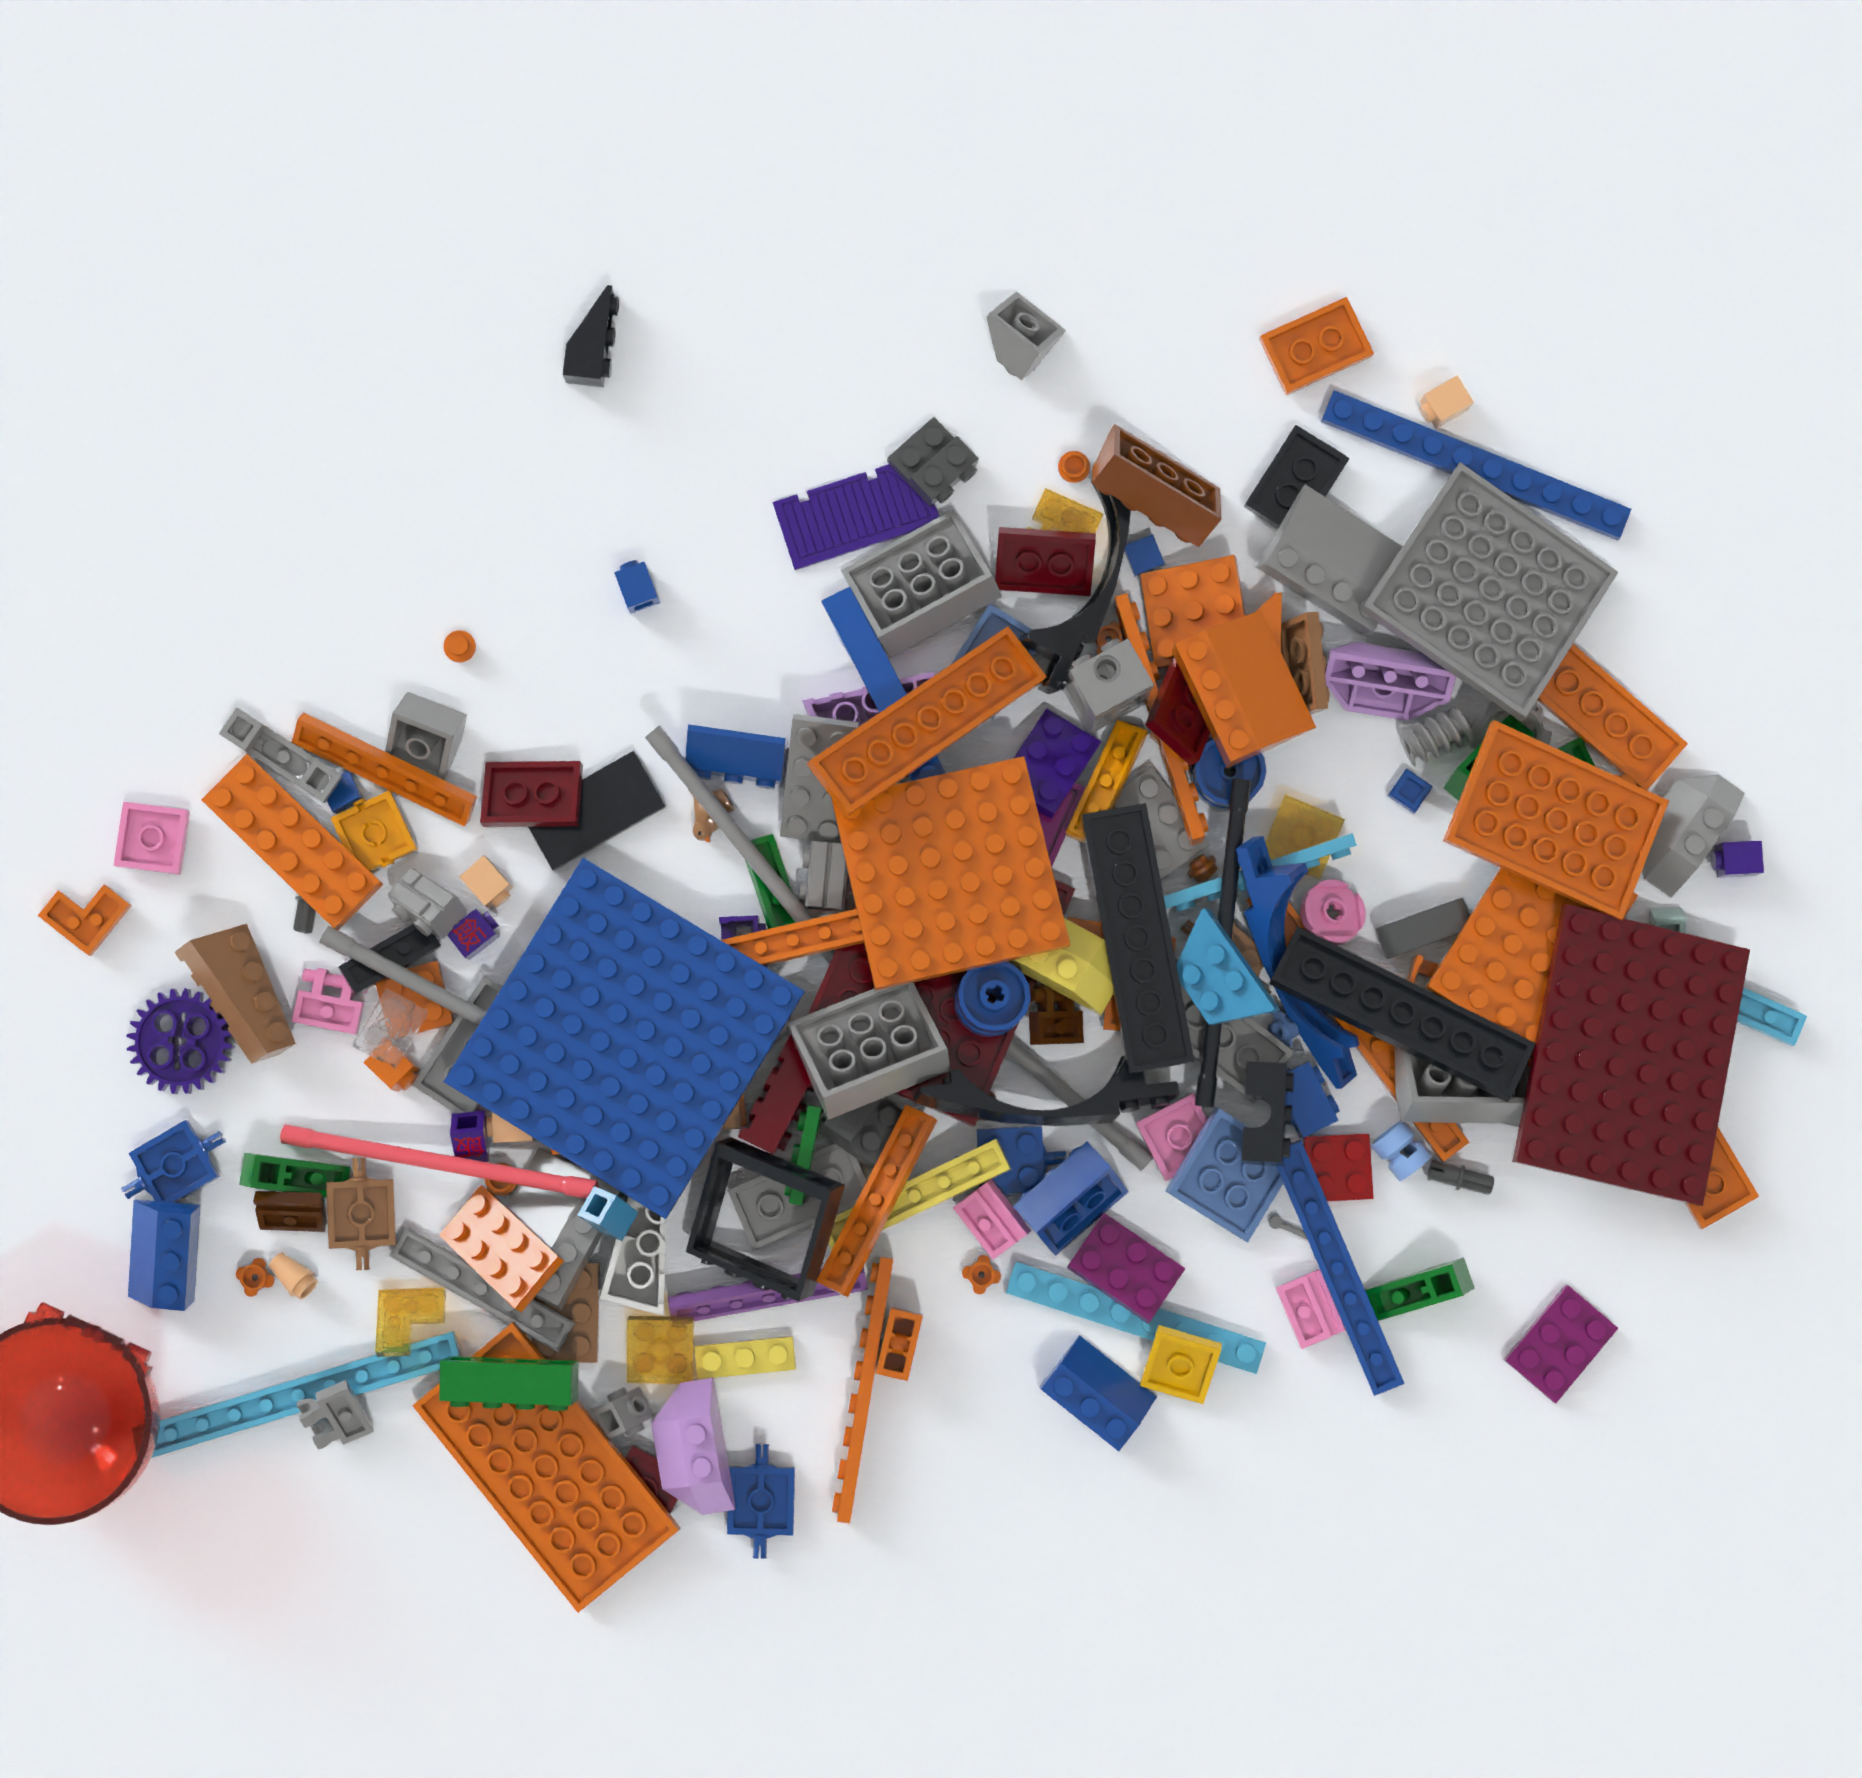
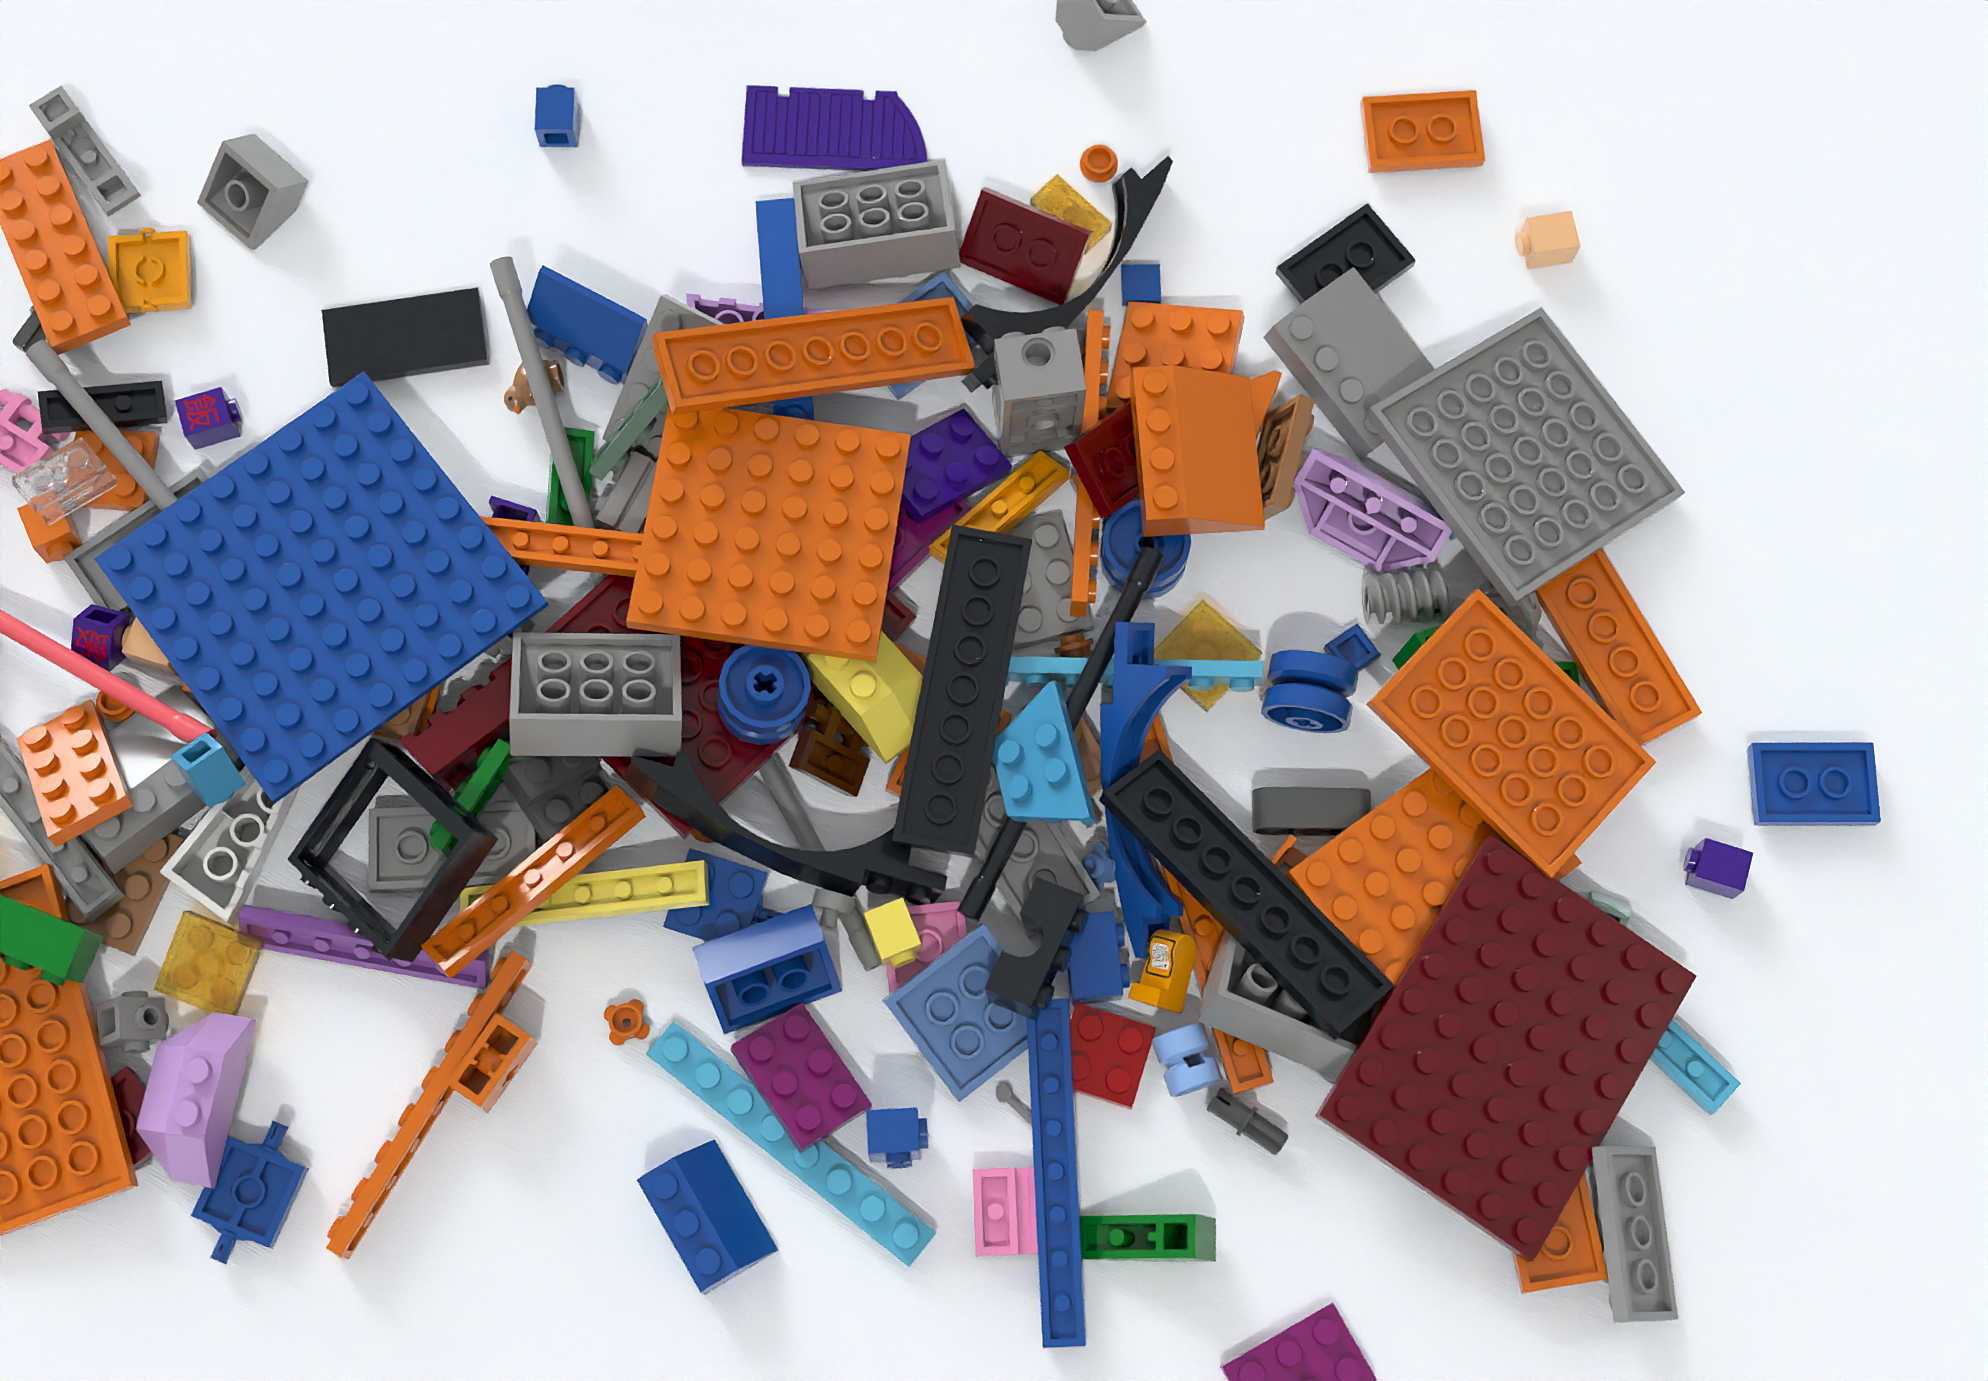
camera: 20 degrees right, 10 degrees down
orange plate [291,712,478,827] -> none
blue slope [327,771,364,814] -> none
light grey brick [388,868,467,939] -> none
orange plate [443,630,476,663] -> none
light nougat brick [459,855,513,908] -> none
dark red plate [480,761,583,827] -> none
light yellow plate [694,1336,796,1380] -> none
dark grey plate [887,417,979,507] -> none
bright pink plate [953,1179,1031,1260] -> none
dark orange slope [1092,424,1222,547] -> none
yellow plate [1140,1325,1222,1404] -> none
bright pink plate [1300,879,1366,945] -> none
blue plate [1321,390,1632,541] -> none
light grey wedge [1643,774,1745,898] -> none
none -> sand green plate [589,375,669,481]
none -> light grey tile [811,888,856,929]
none -> light yellow brick [863,897,921,968]
none -> blue brick [866,1107,929,1169]
none -> light orange leg [1128,929,1197,1014]
none -> blue wheel [1261,650,1359,733]
none -> light grey plate [1592,1145,1678,1323]
none -> blue plate [1748,742,1881,826]

